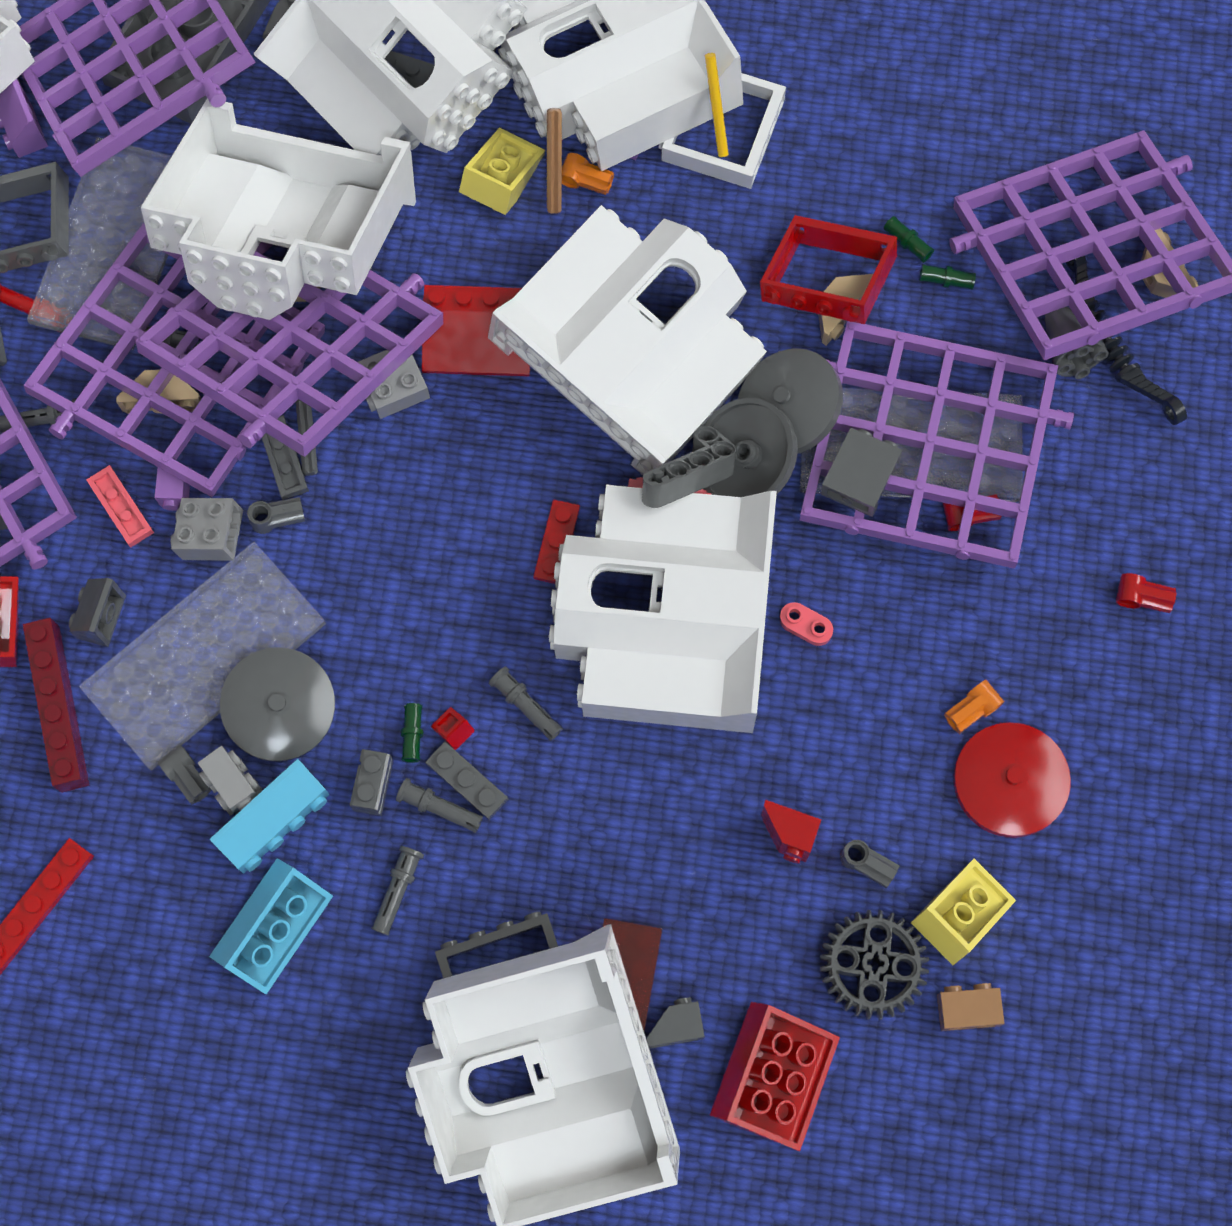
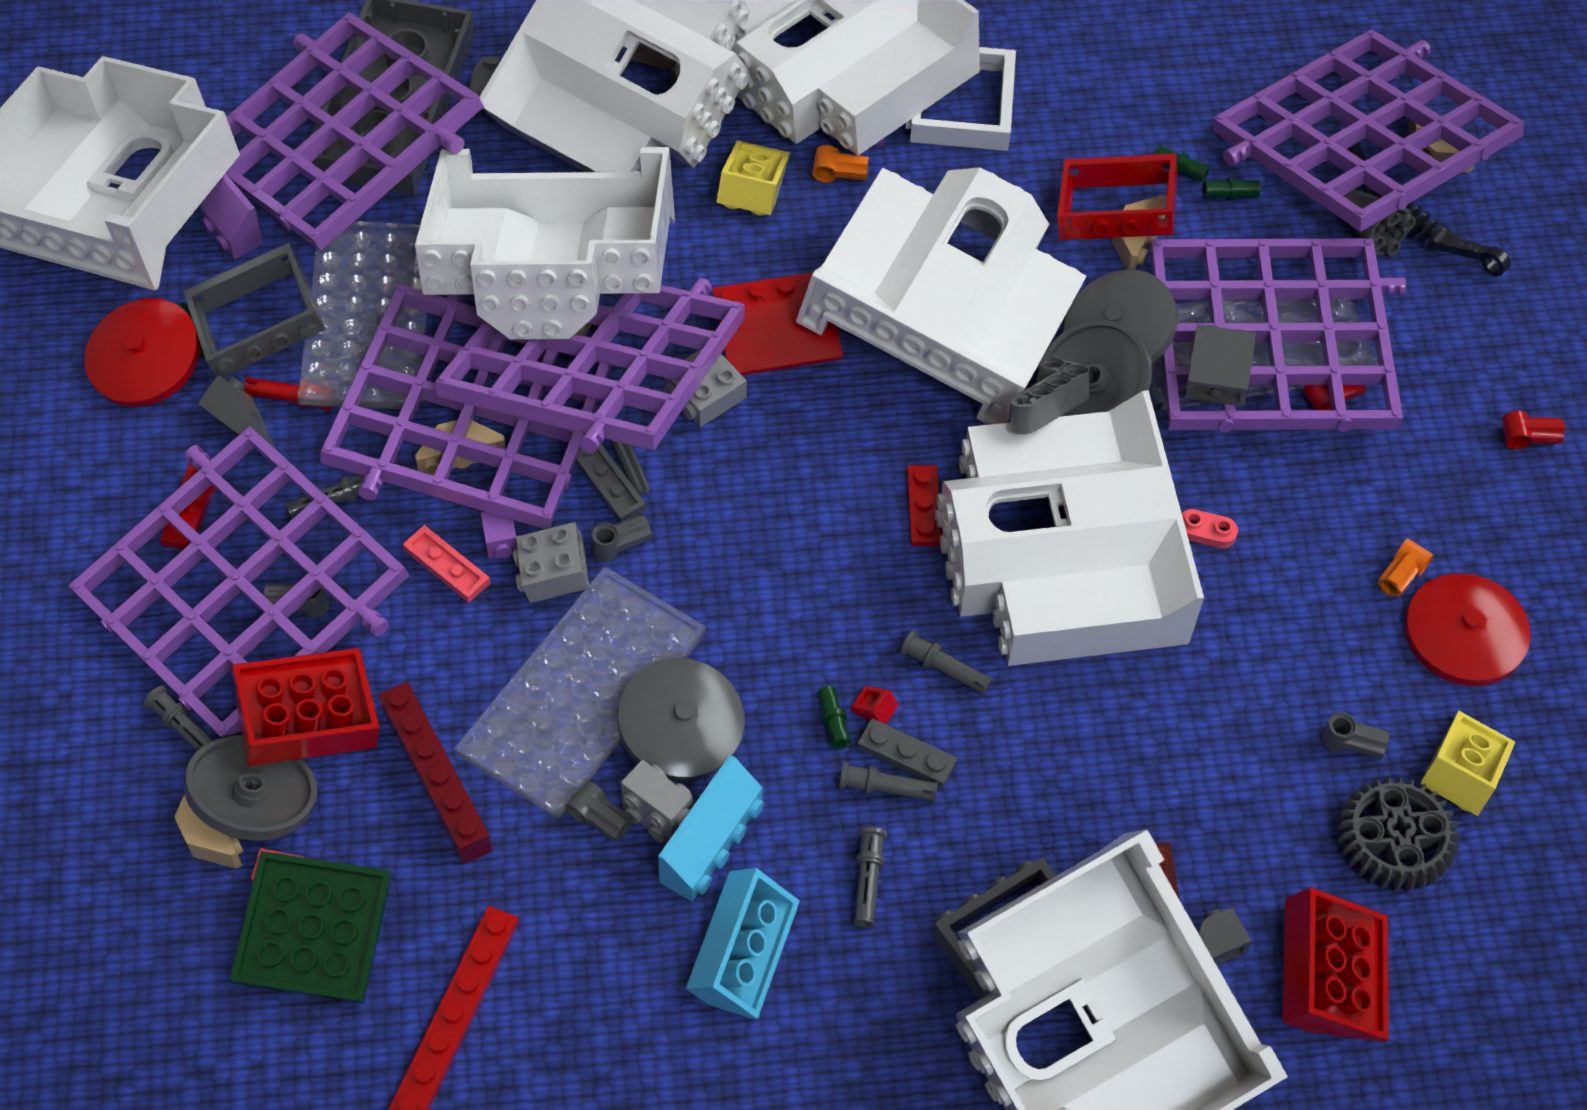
camera: 20 degrees left, 15 degrees down
dark grey slope [69,578,126,647] -> none
dark grey brick [350,749,394,816] -> none
medium nougat axle [547,108,562,214] -> none
yellow bar [705,53,729,157] -> none
red slope [761,800,822,864] -> none
medium nougat brick [937,983,1005,1031] -> none

